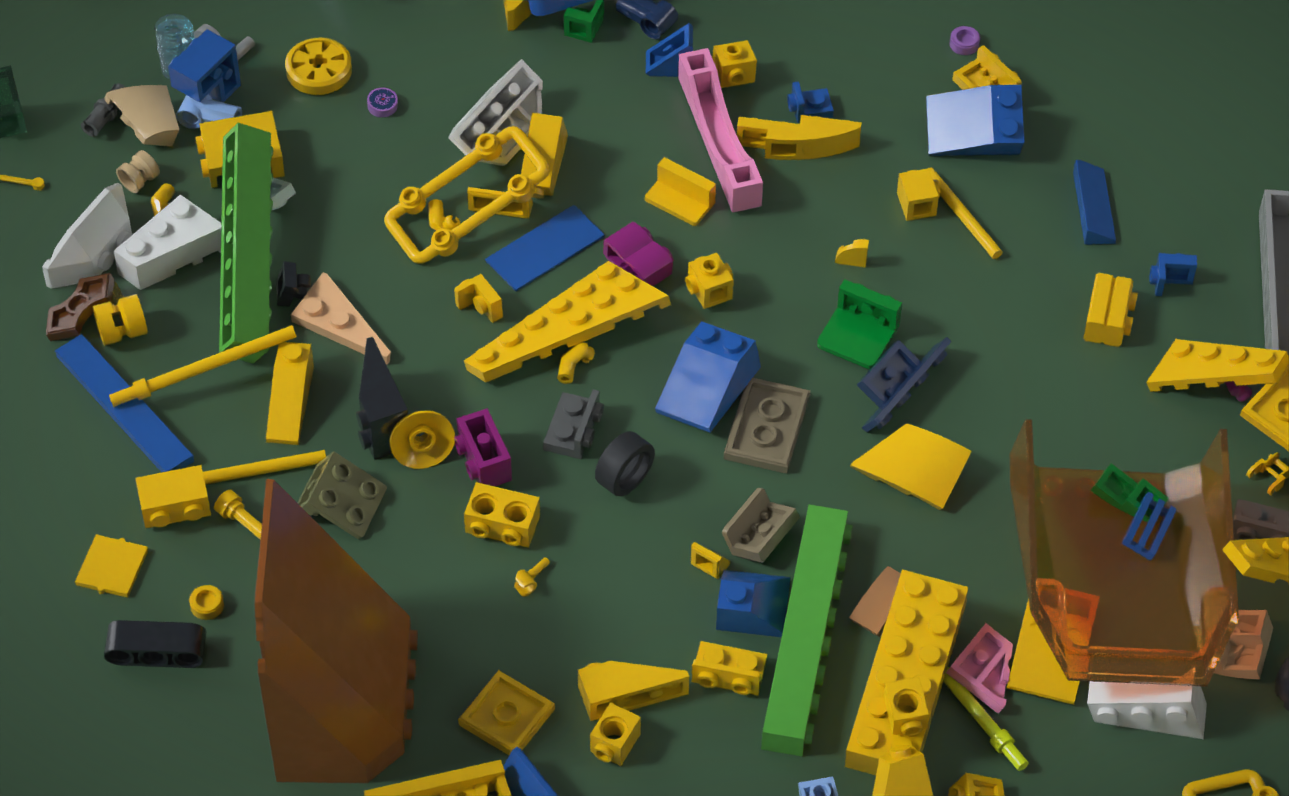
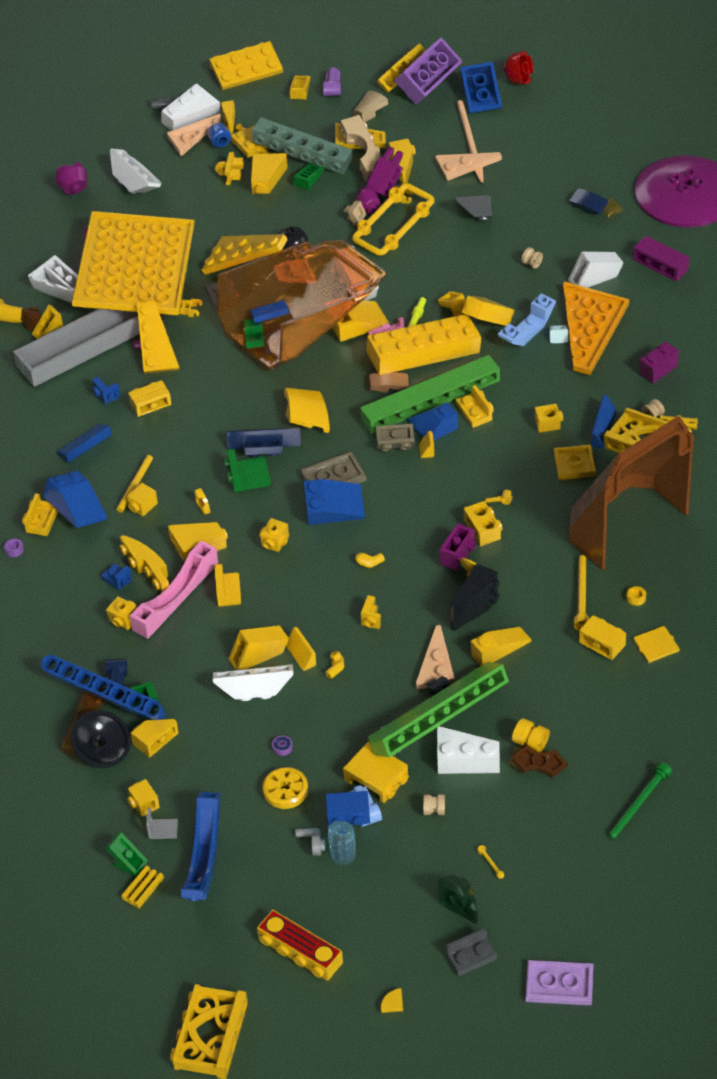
camera: 125 degrees left, 5 degrees down
white wedge [42,183,132,289] -> none
blue tile [55,334,194,473] -> none
dark grey pin [81,83,126,137] -> none
black beam [104,620,207,668] -> none
tan slope [105,85,179,146] -> none
yellow bar [109,325,297,407] -> none
yellow arm [151,183,175,216] -> none
yellow bar [203,450,326,485] -> none
olive bracket [298,451,387,539] -> none
yellow bar [384,126,550,264] -> none
yellow wing [464,261,671,383] -> none
blue piece [485,205,605,291] -> none
dark grey bracket [543,389,604,459] -> none
yellow slope [578,661,689,721] -> none
black tyre [595,431,655,496] -> none
magenta brick [603,222,673,286] -> none
blue slope [646,23,693,77] -> none
yellow brick [884,676,929,736] -> none
none -> yellow slope [168,522,228,563]

